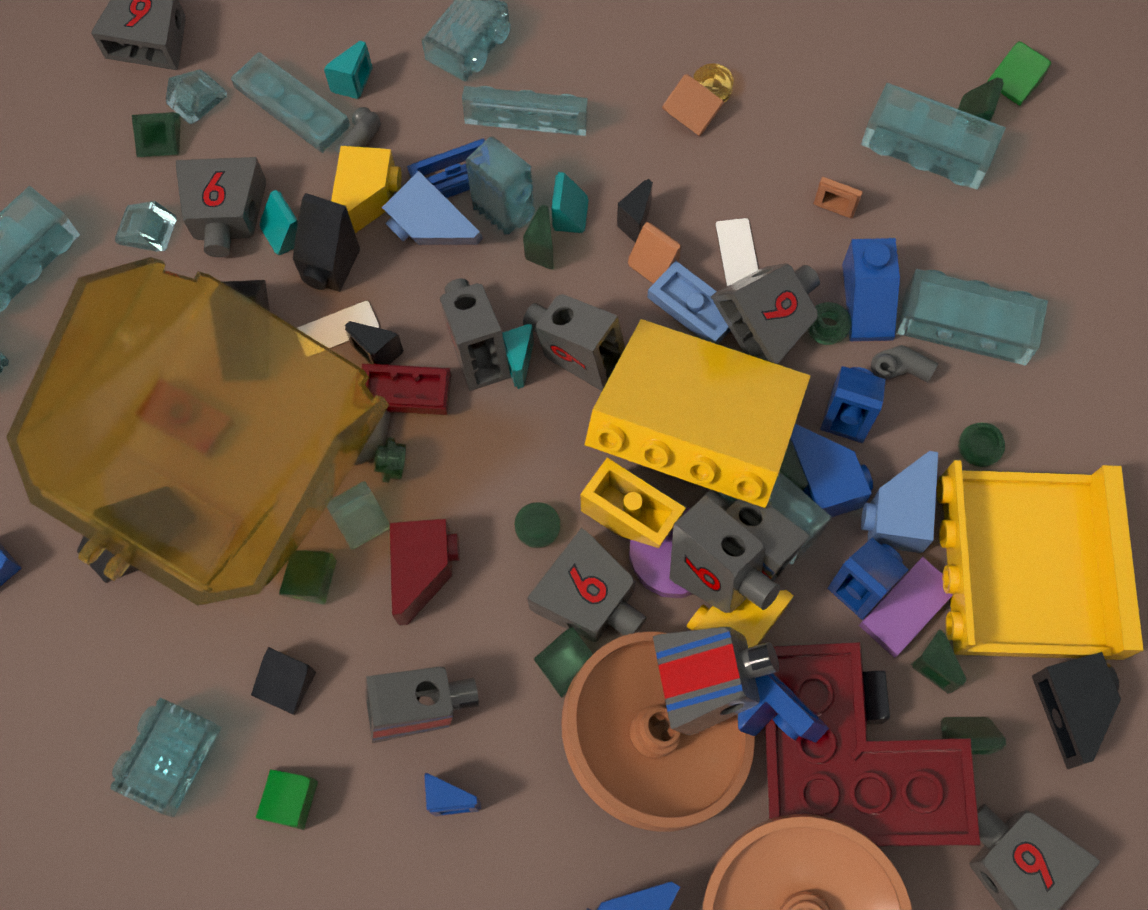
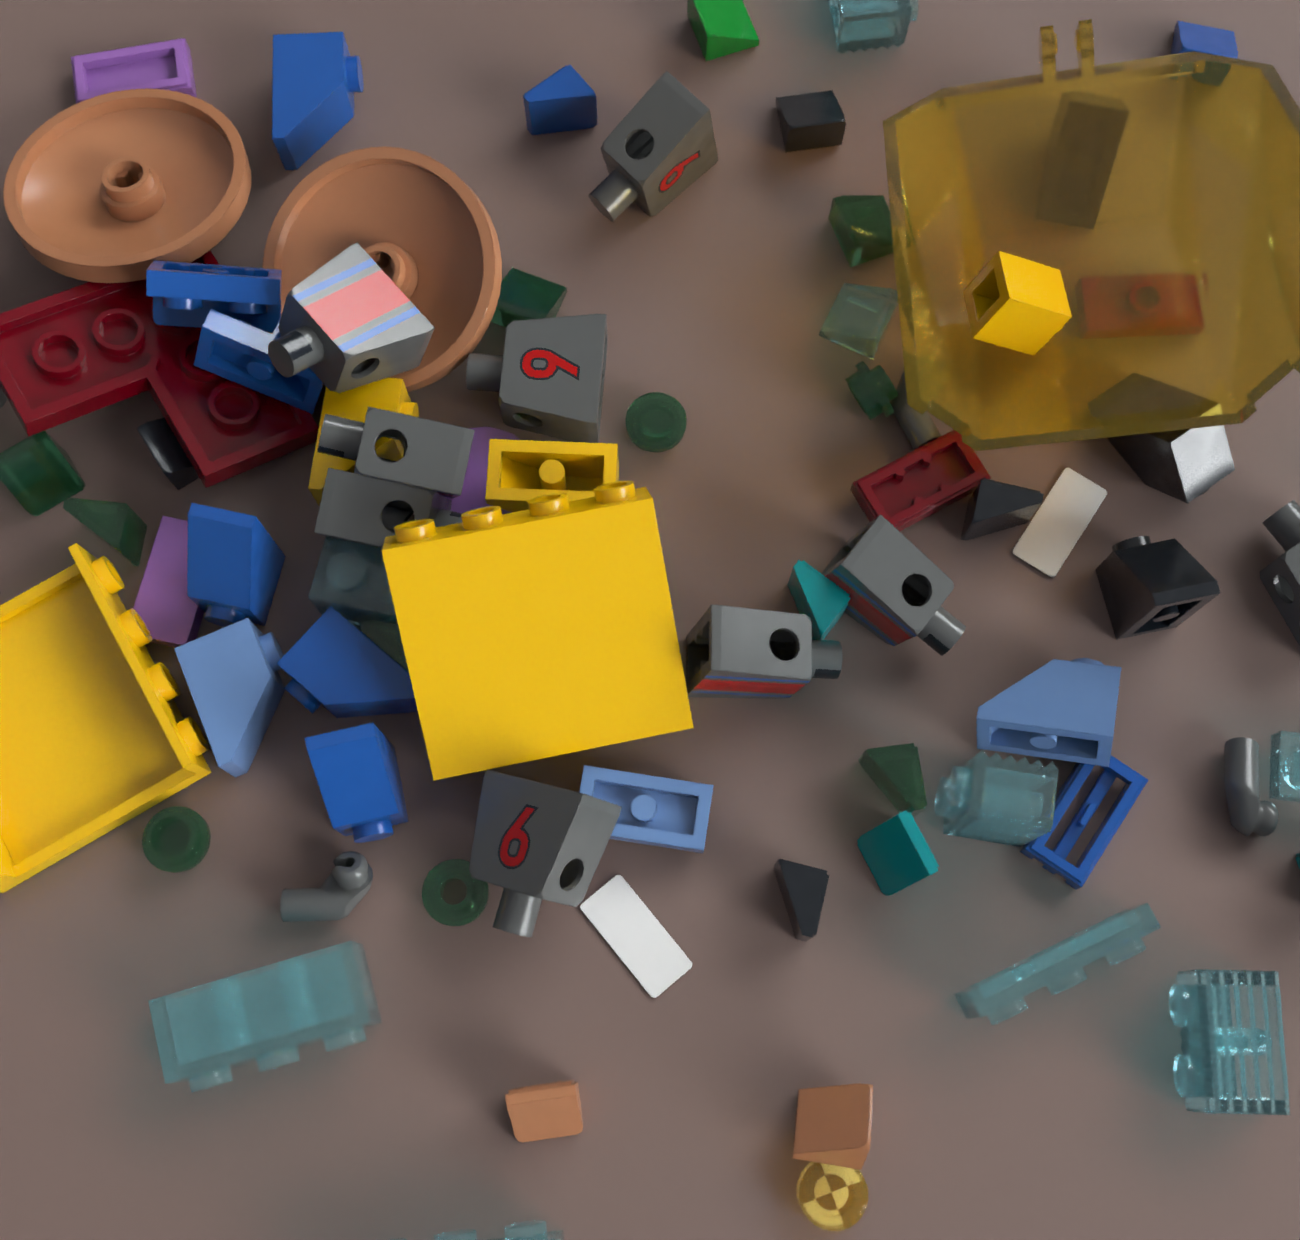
camera: 145 degrees right, 5 degrees up
teal slope [259,190,298,255] -> none
yellow slope [331,146,402,233] -> none
dark red slope [389,519,460,625] -> none
nougat slope [628,222,681,284] -> none
blue slope [842,238,900,341] -> none
none -> blue bracket [146,260,282,332]
none -> yellow brick [963,251,1072,356]

